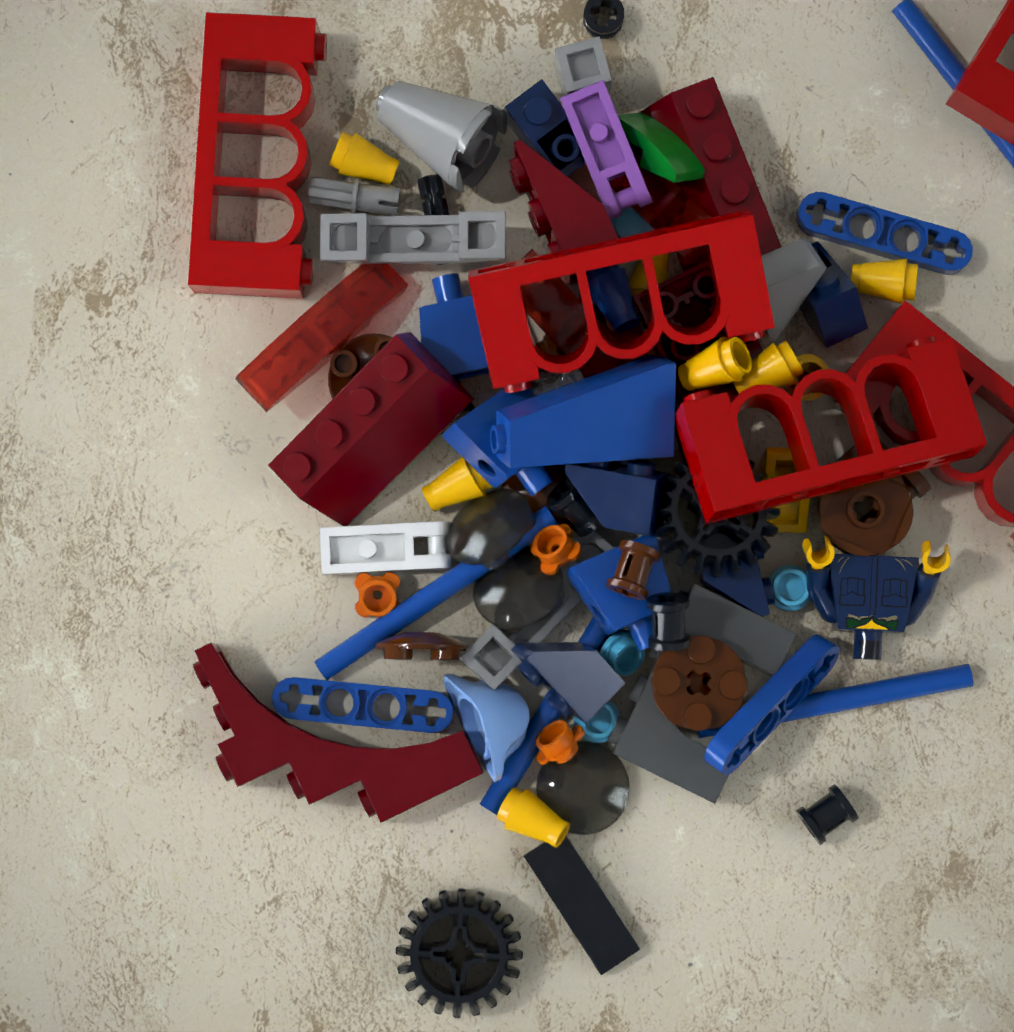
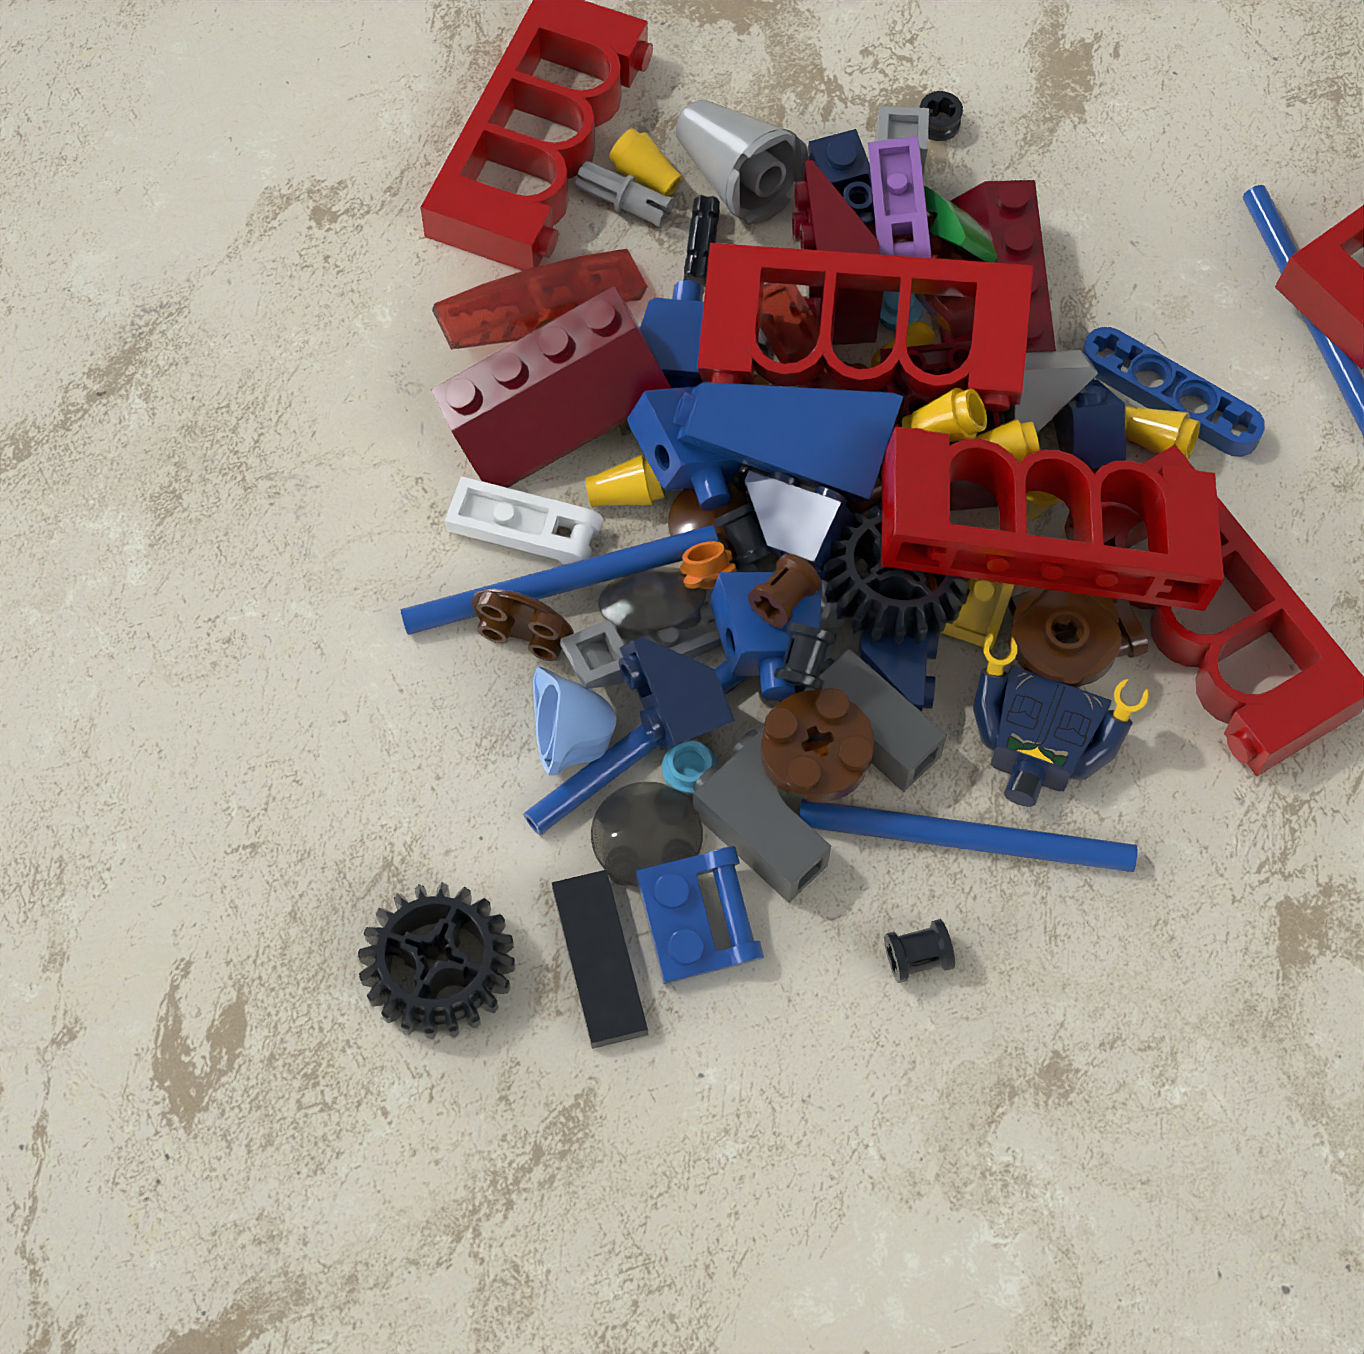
camera: 15 degrees right, 20 degrees down
dark red arch [193,643,484,823] -> none
blue beam [272,677,454,733] -> none
light grey slope [320,211,506,264] -> none
orange plate [354,571,400,618] -> none
clear smoke dish [446,489,536,569] -> none
yellow cone [497,787,570,848] -> none
orange plate [536,720,585,765] -> none
blue cone [586,264,640,333] -> none
medium azure plate [600,630,645,676] -> none
blue beam [704,634,840,775] -> none
medium azure plate [769,565,811,611] -> none
none -> blue plate [635,846,764,984]

